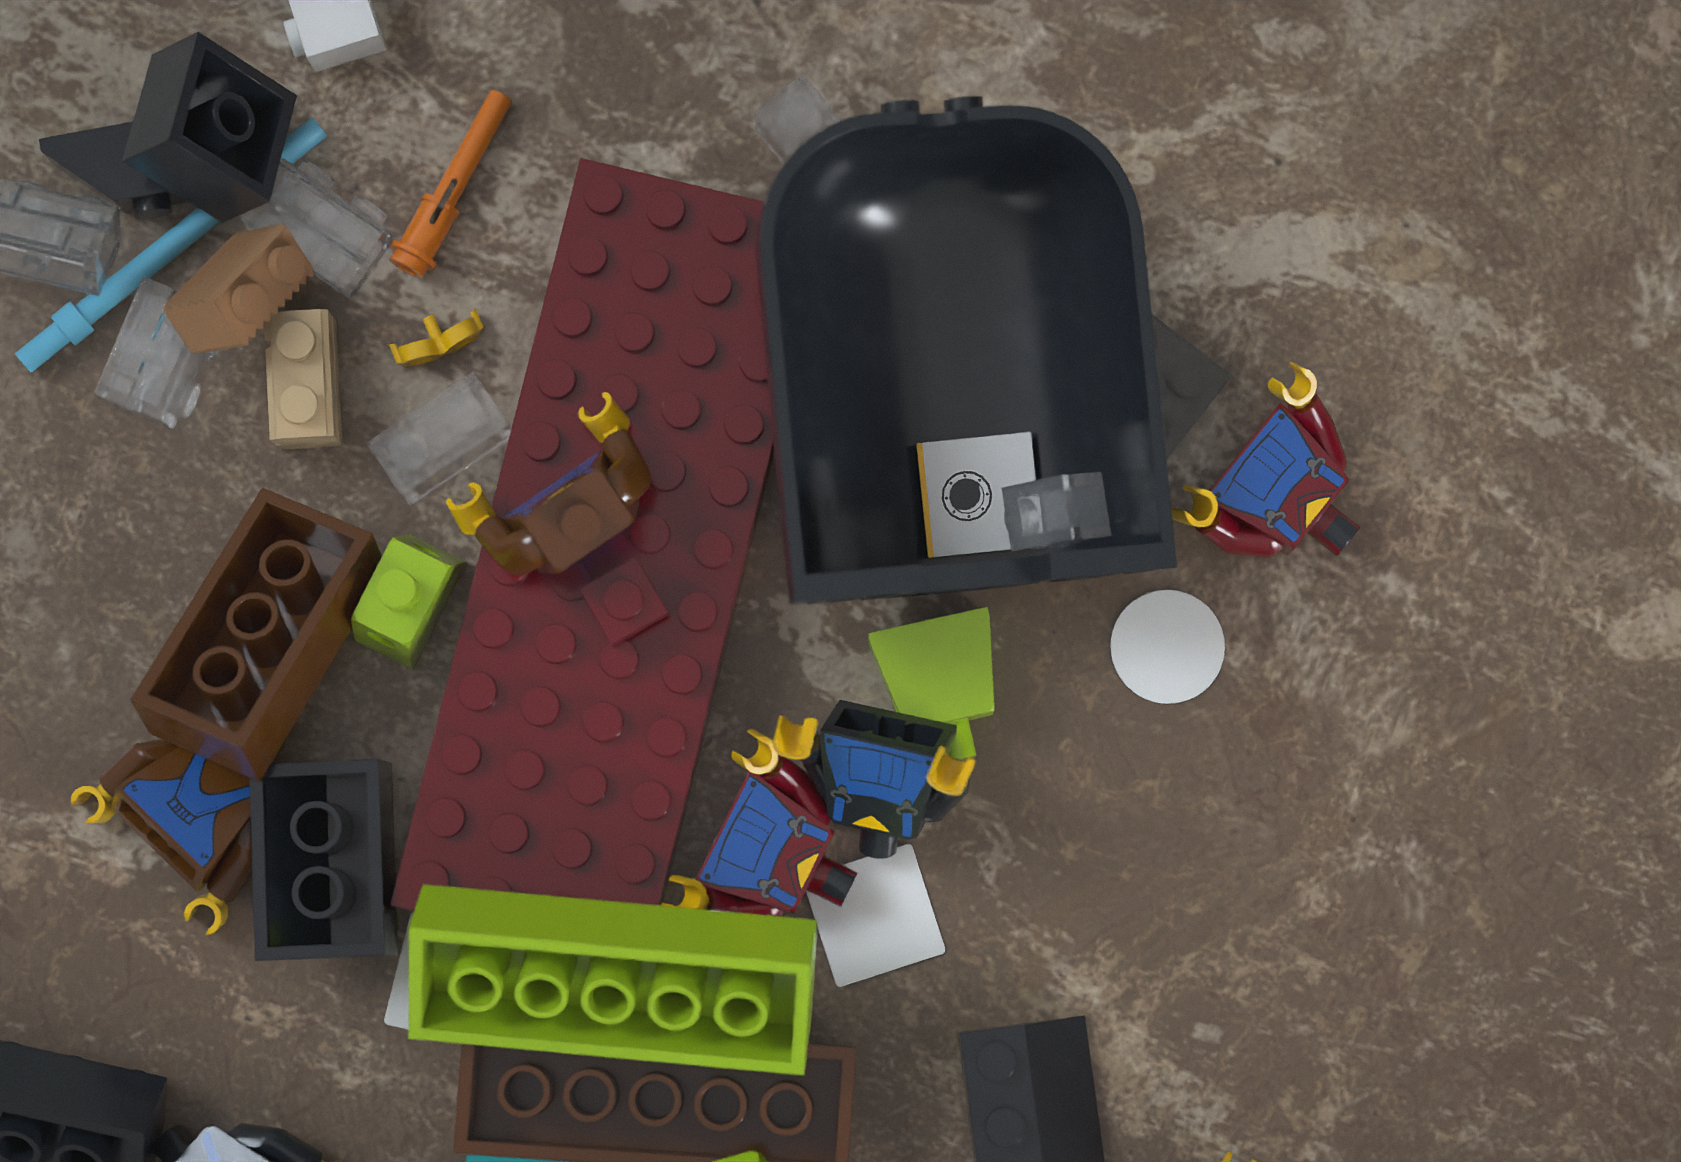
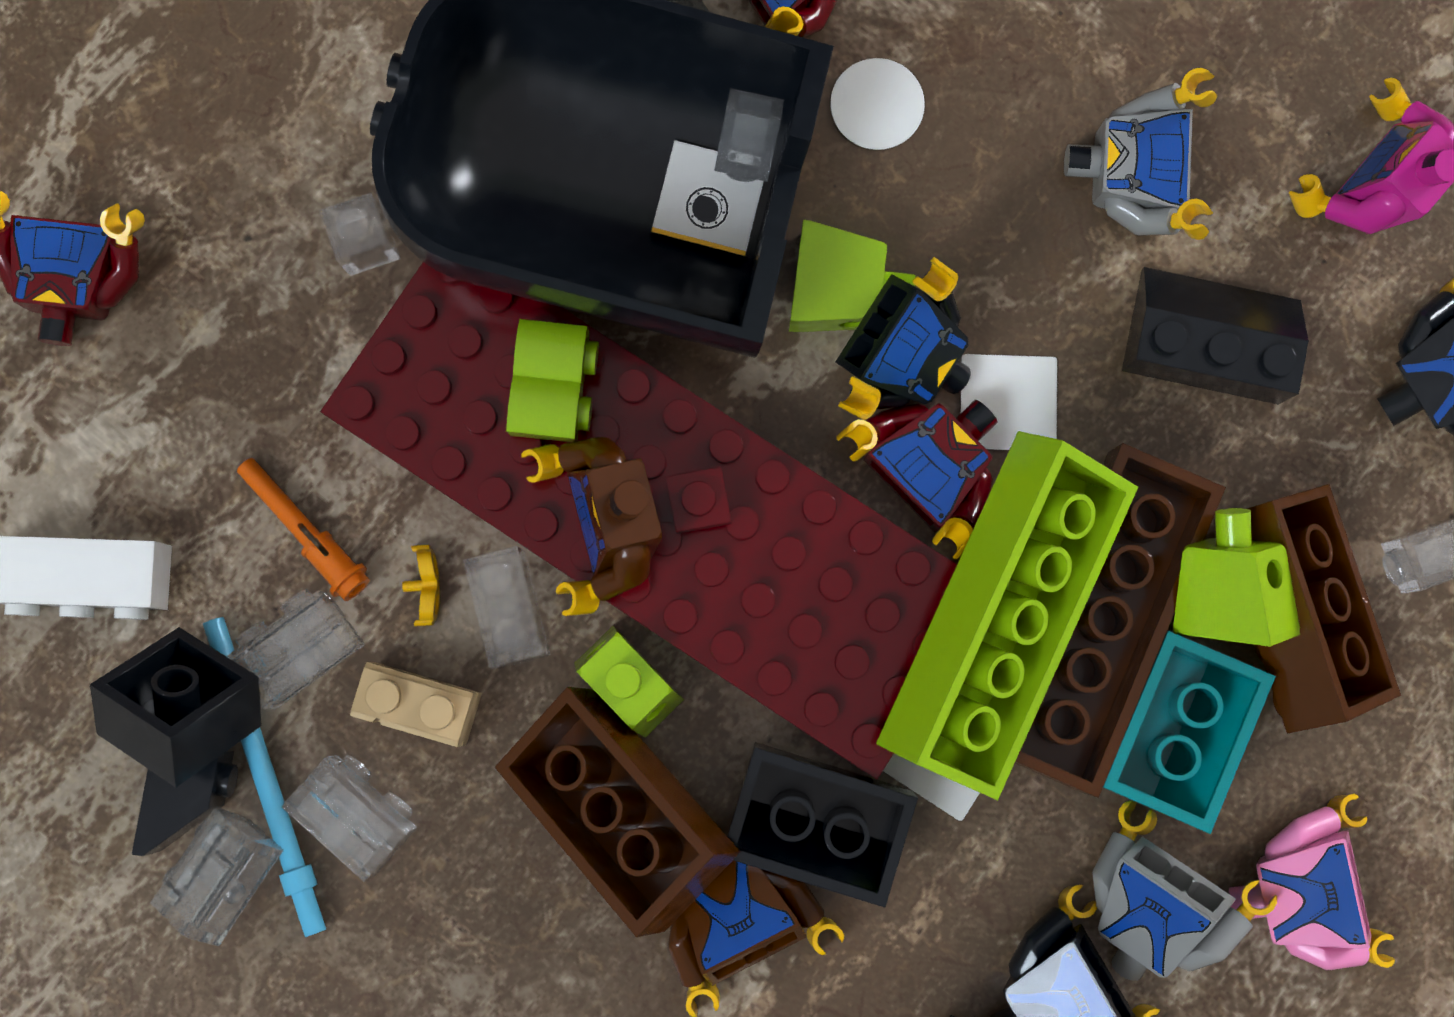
camera: 70 degrees left, 0 degrees up
medium nougat brick [163,222,313,354] -> none
none -> lime brick [506,319,599,442]
none -> torso [1064,68,1217,240]

